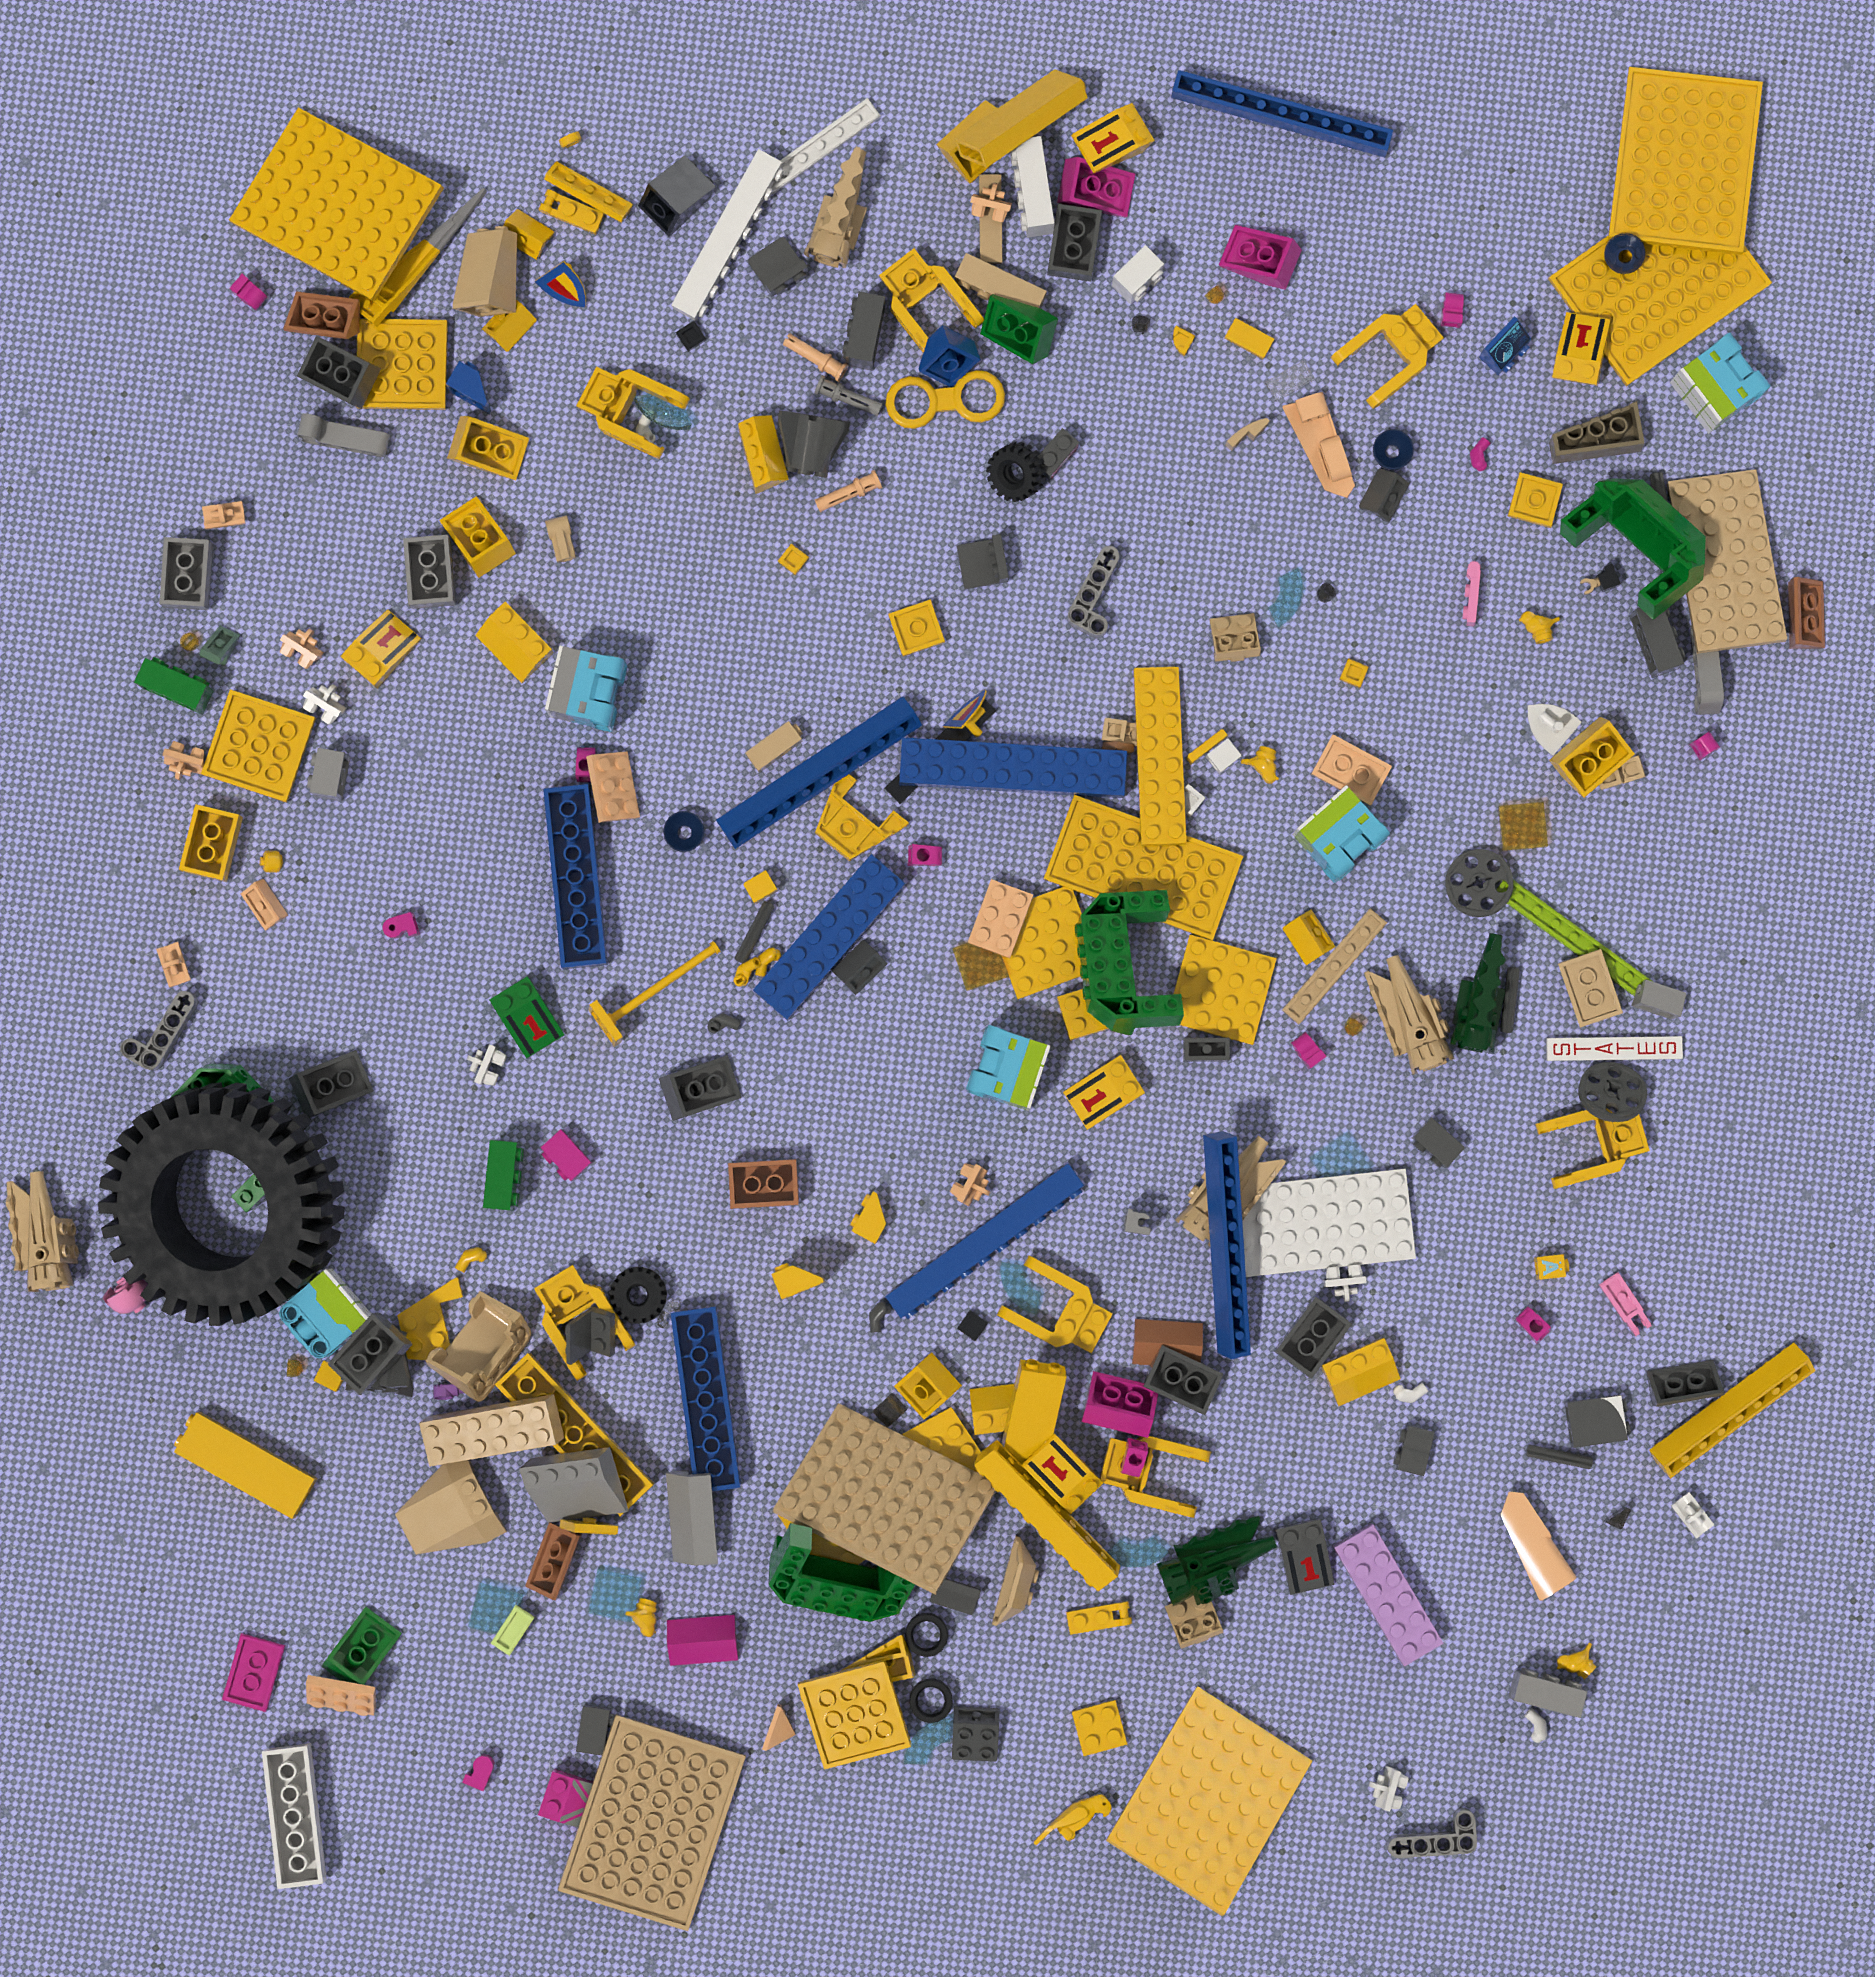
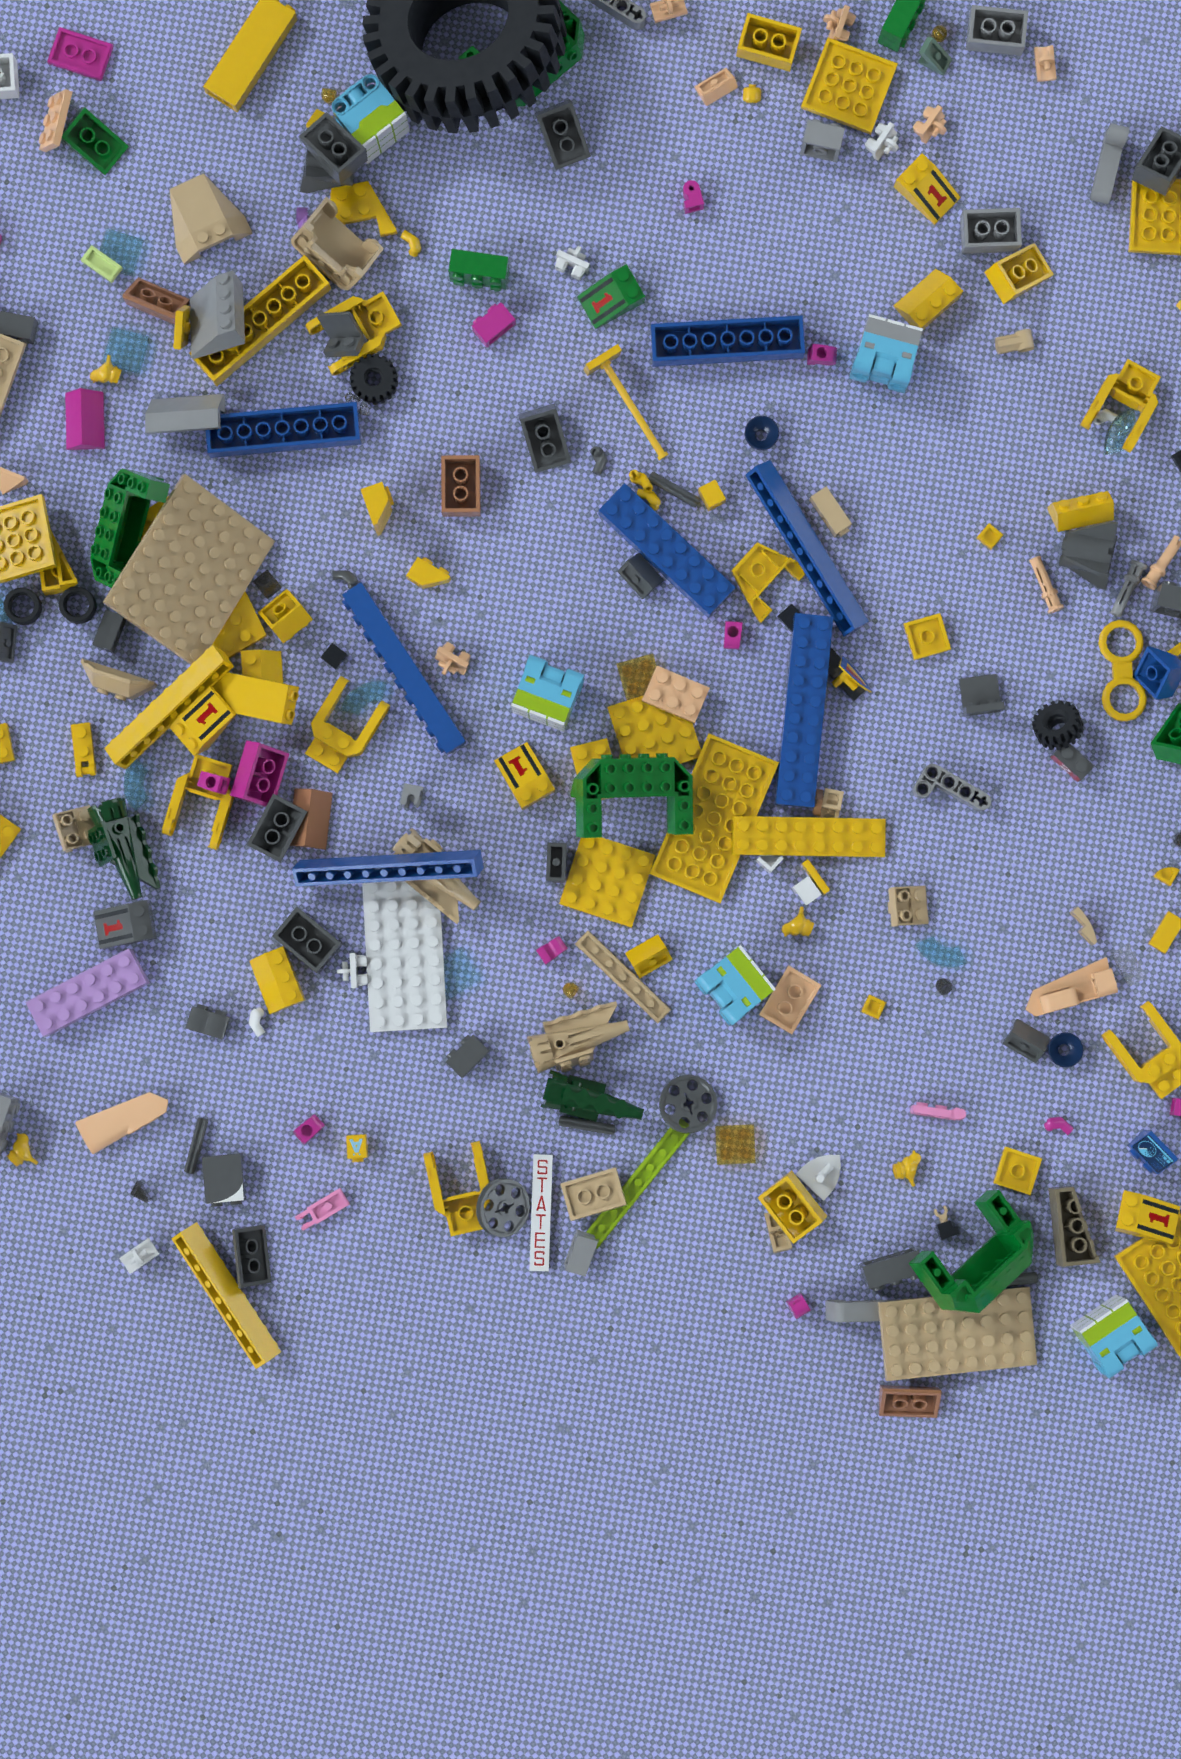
camera: 90 degrees right, 0 degrees up
tan brick [419,1394,564,1467] -> none
blue slope [446,361,491,414] -> none
yellow slope [447,416,529,481] -> none
light nougat plate [586,751,640,823] -> none

